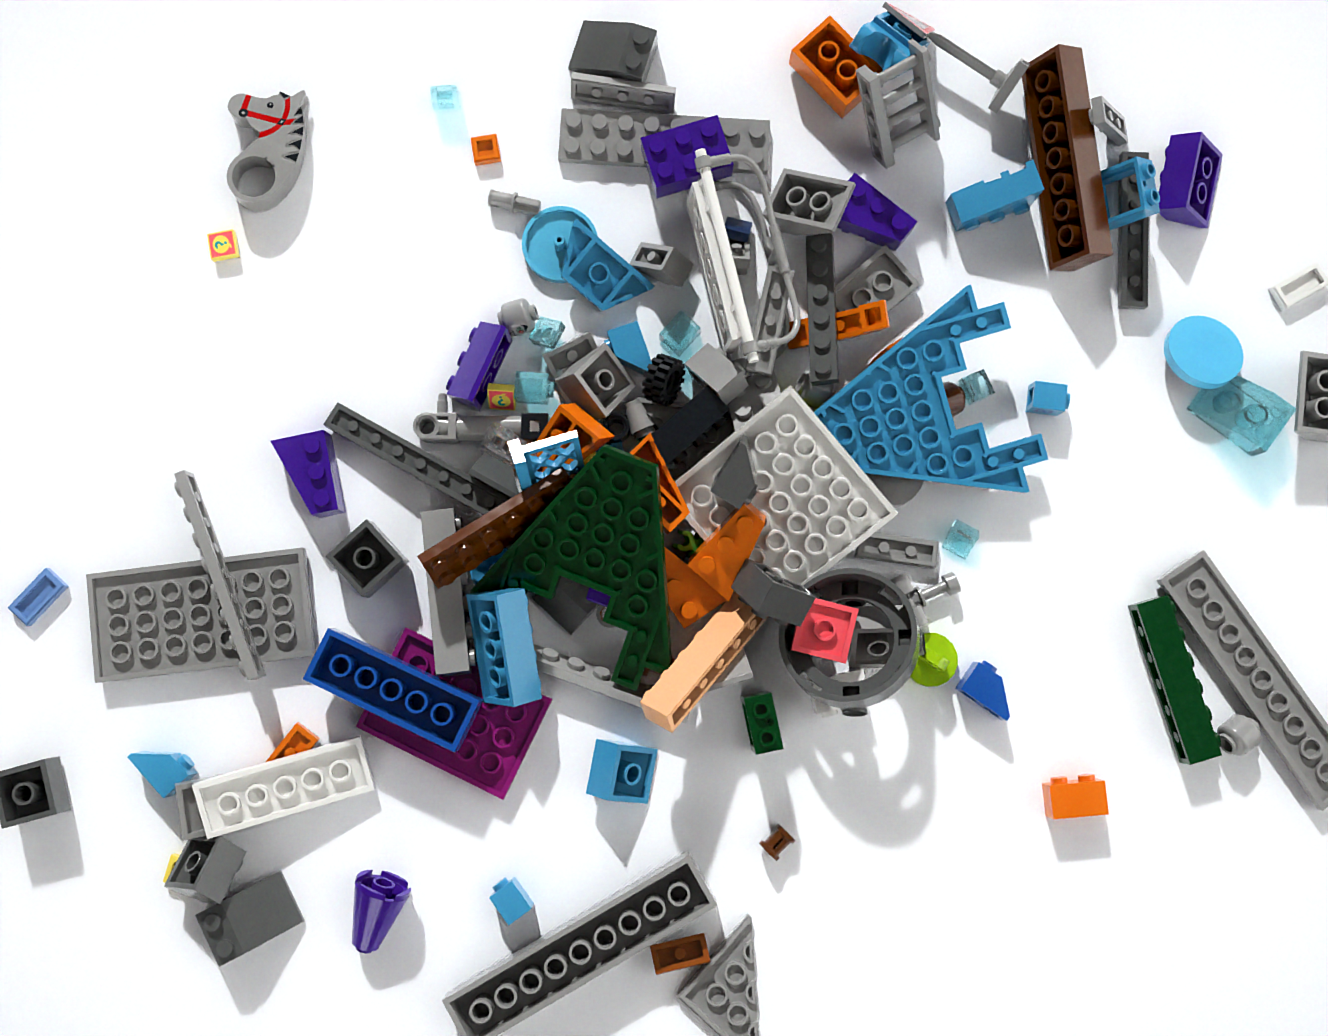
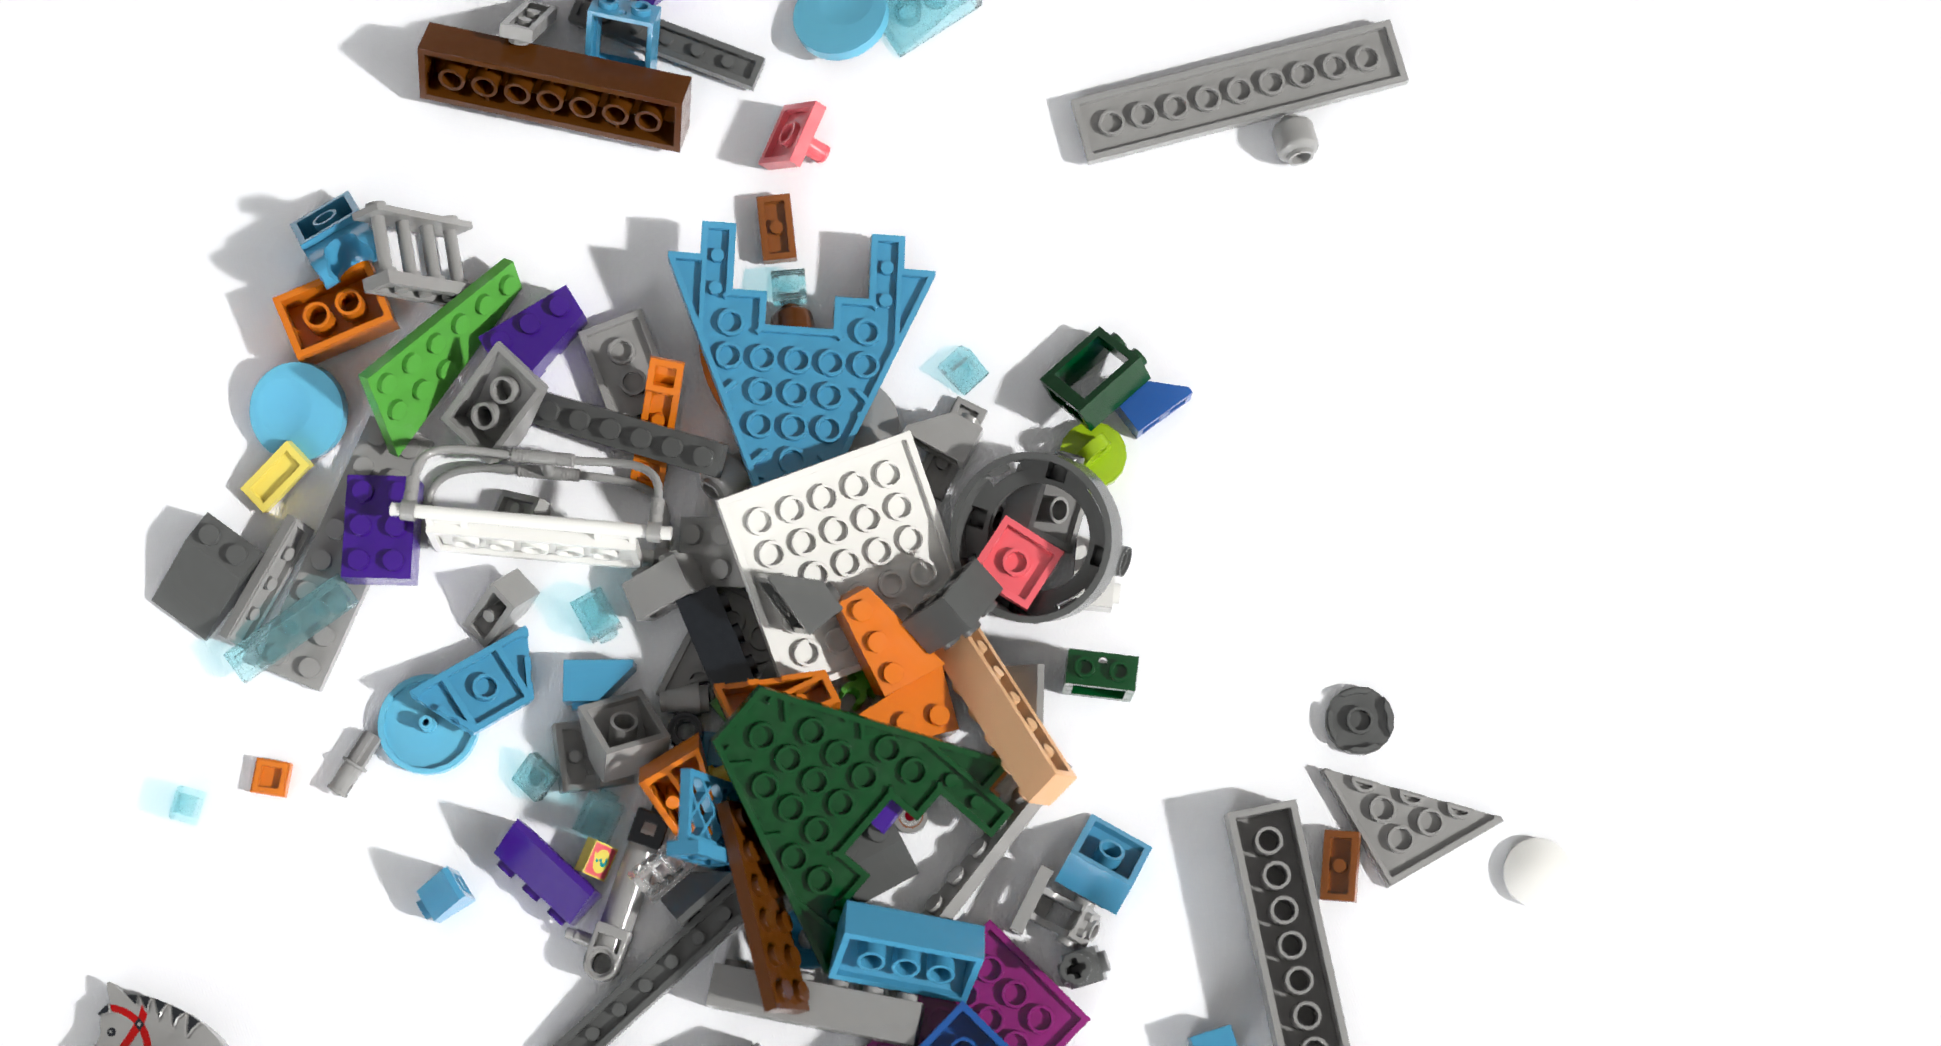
camera: 75 degrees left, 5 degrees down
light grey head [497,298,539,336] -> none
black tyre [642,353,685,406] -> none
dark blue tile [725,216,753,243] -> none
light grey tile [745,265,795,377] -> none
reddish brown bush [759,823,796,861] -> none
light grey piece [882,2,1030,114] -> none
light grey bar [890,572,961,627] -> none
dark azure wedge [945,160,1044,232] -> none
dark azure brick [1025,381,1070,416] -> none
orange brick [1042,774,1109,820] -> none
dark green brick [1128,595,1222,765] -> none
none -> clear light blue tile [223,573,360,684]
none -> light yellow tile [240,441,314,513]
none -> medium azure piece [249,362,348,460]
none -> bright green wing [358,258,522,457]
none -> dark azure slope [416,866,476,923]
none -> dark orange plate [756,193,797,265]
none -> coral tile [758,101,830,170]
none -> light grey slope [903,412,983,470]
none -> light grey tile [1009,865,1101,950]
none -> dark green window [1040,326,1151,431]
none -> dark grey connector [1057,945,1111,990]
none -> dark grey tile [1325,686,1394,756]

